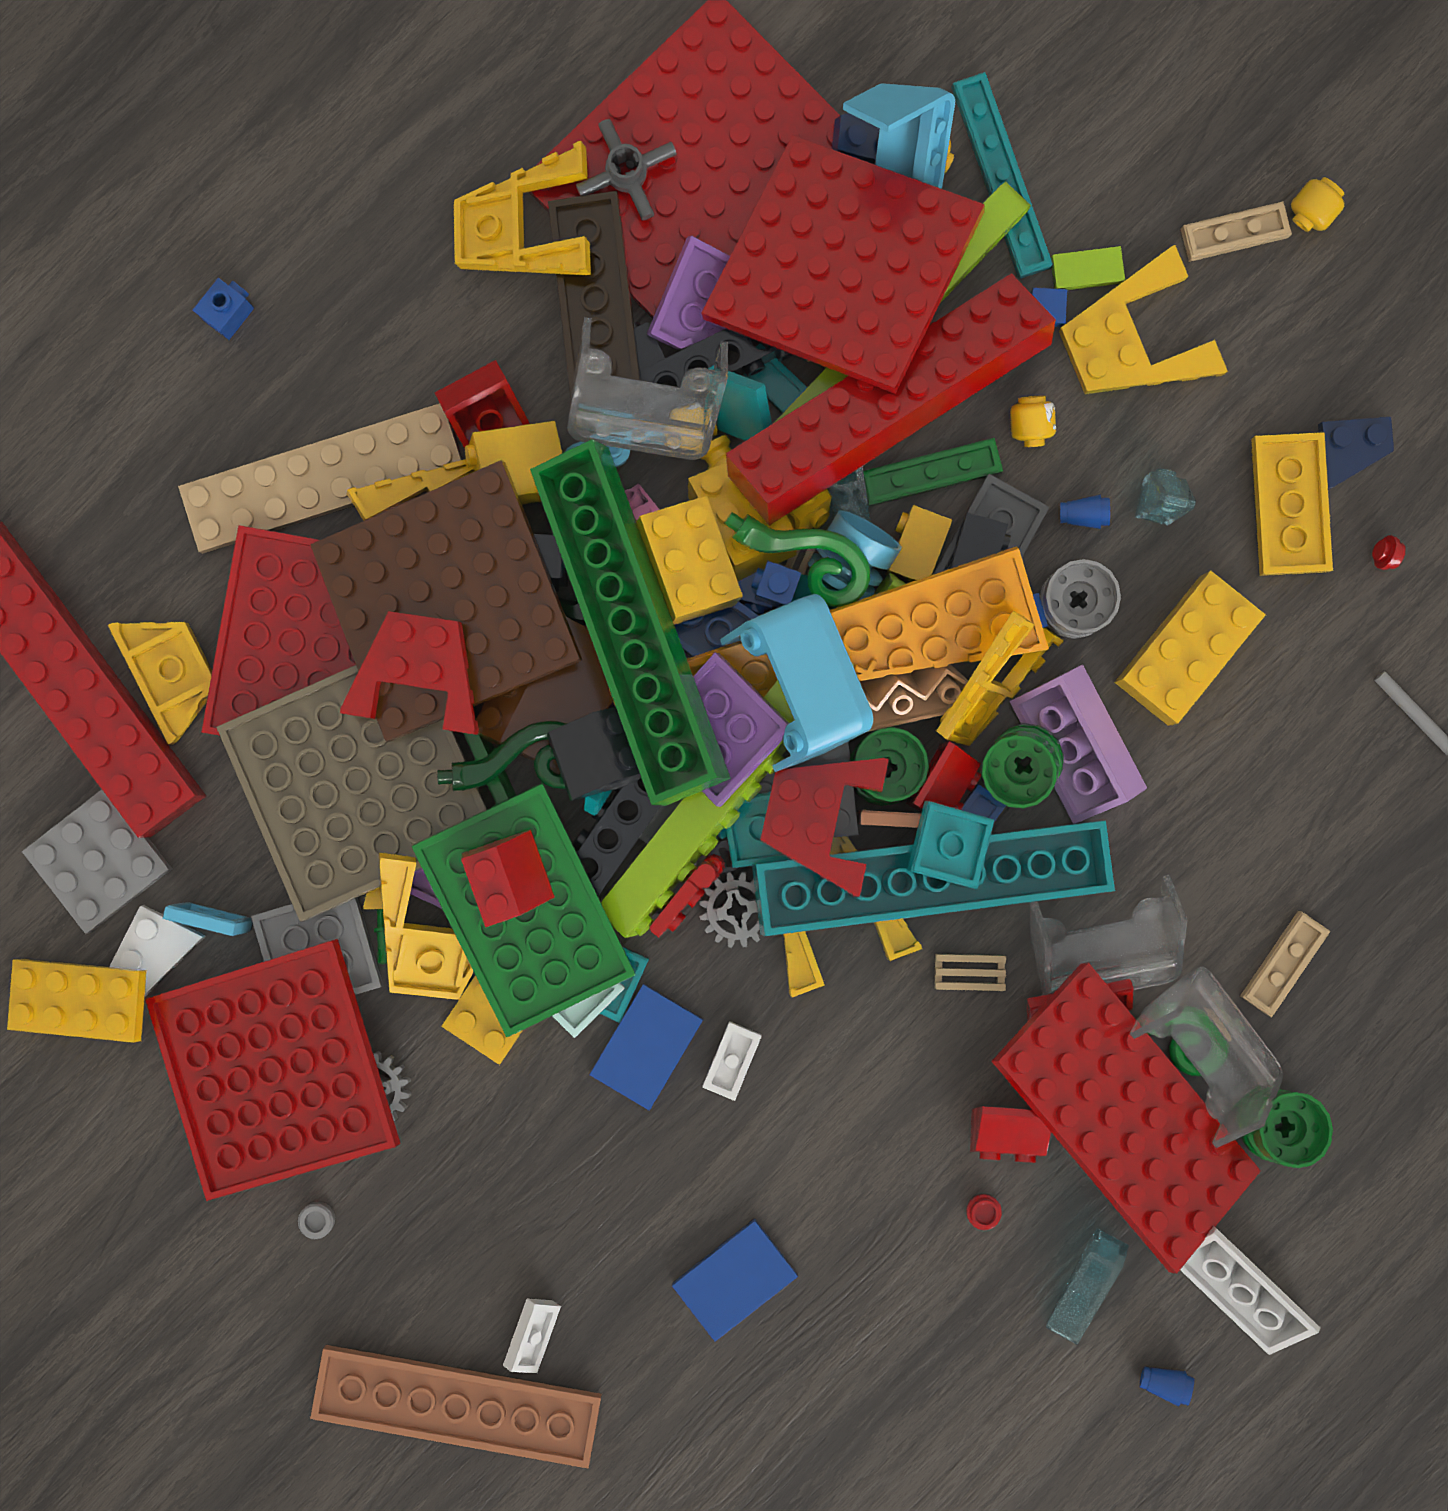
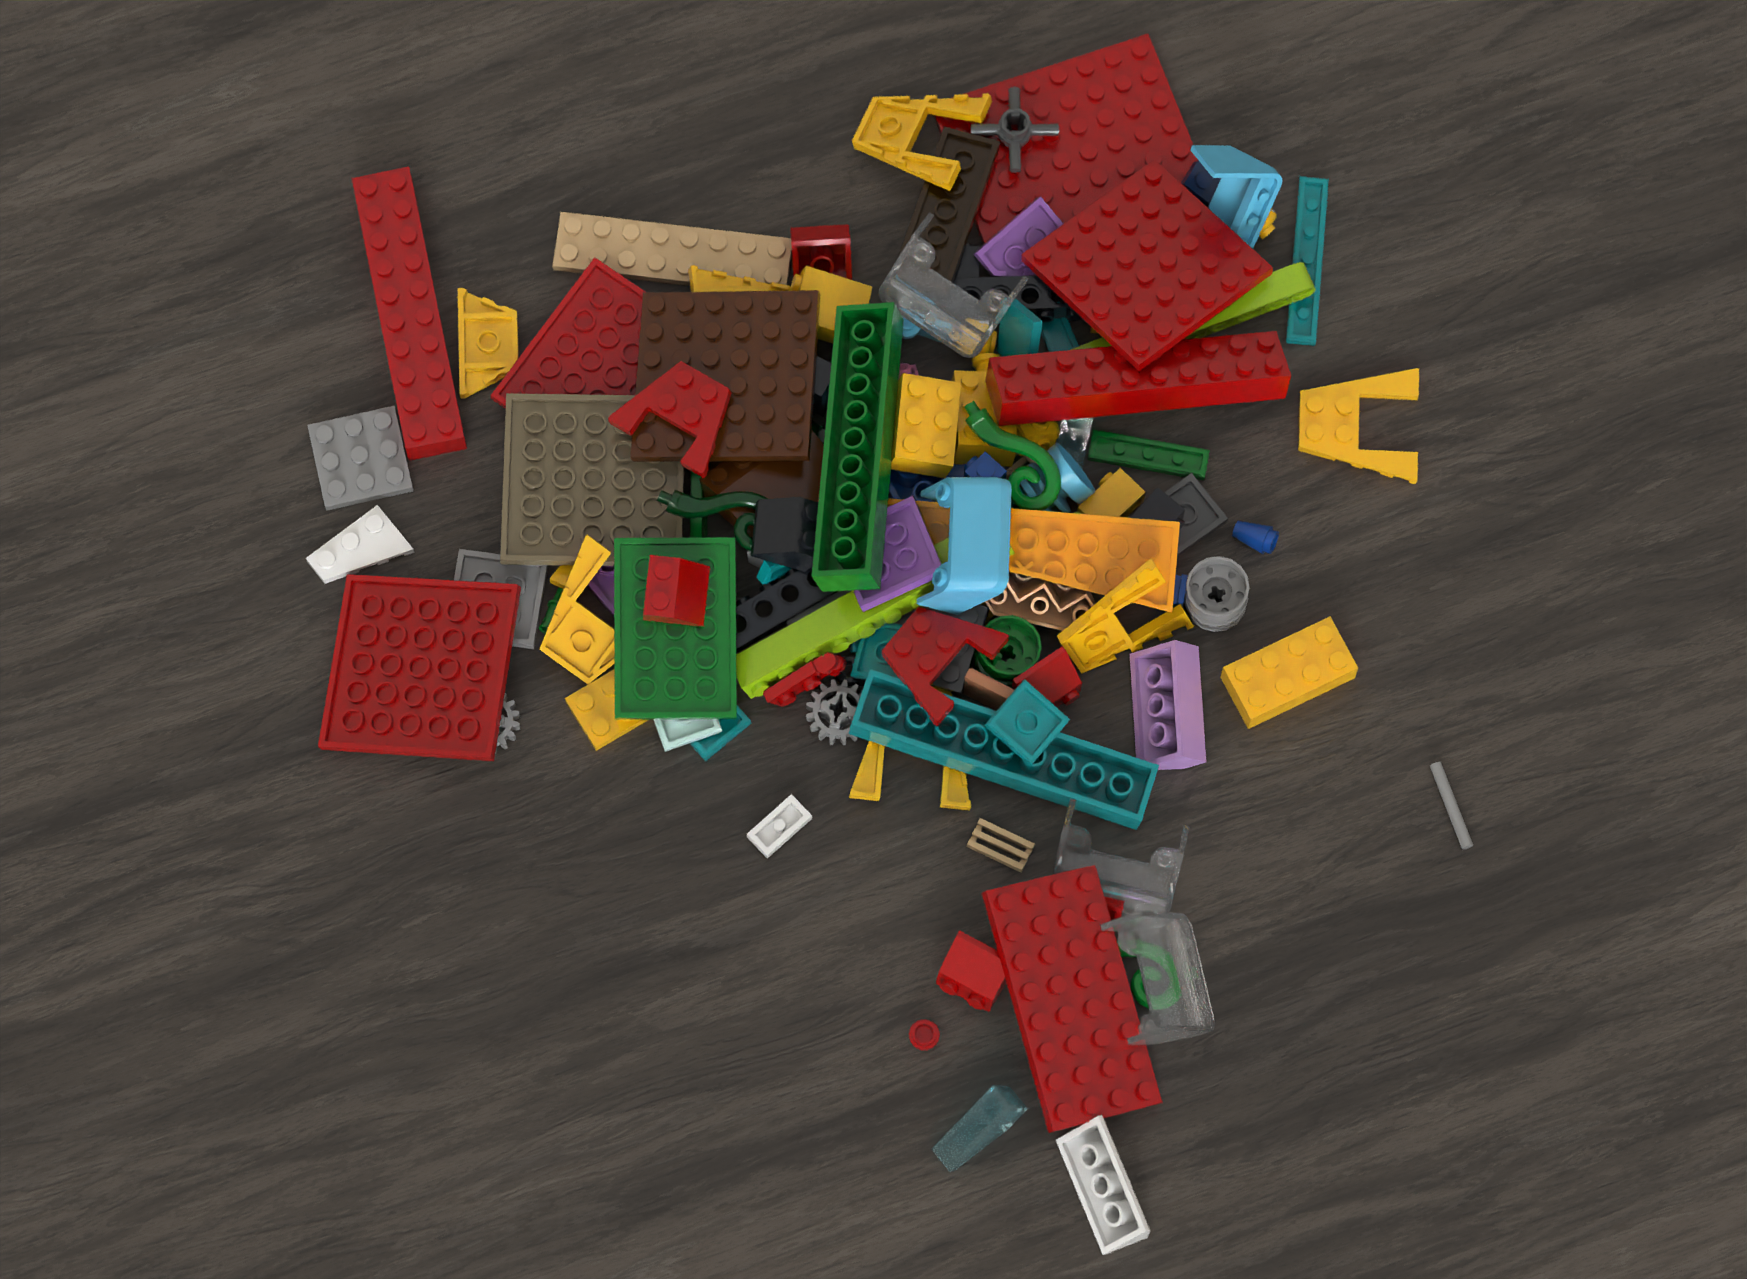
camera: 30 degrees right, 15 degrees down
yellow plate [7,959,147,1043] -> none
medium azure tile [162,902,253,936] -> none
blue brick [192,278,254,340] -> none
light grey tile [298,1201,335,1239] -> none
nougat plate [310,1345,602,1468] -> none
white plate [503,1298,561,1373] -> none
blue tile [590,983,703,1111] -> none
blue tile [672,1218,798,1342] -> none
blue tile [962,784,1006,822] -> none
green wheel [982,723,1064,808] -> none
yellow head [1010,395,1056,447] -> none
blue tile [1030,288,1067,327] -> none
lime tile [1051,246,1125,290] -> none
clear light blue slope [1135,469,1196,525] -> none
blue cone [1139,1366,1194,1407] -> none
tan tile [1181,201,1292,262] -> none
green wheel [1238,1088,1333,1168] -> none
tan tile [1240,911,1330,1017] -> none
yellow plate [1251,432,1333,576] -> none
yellow head [1291,177,1344,232] -> none
dark blue wing [1318,417,1394,490] -> none
red plate [1372,535,1406,570] -> none

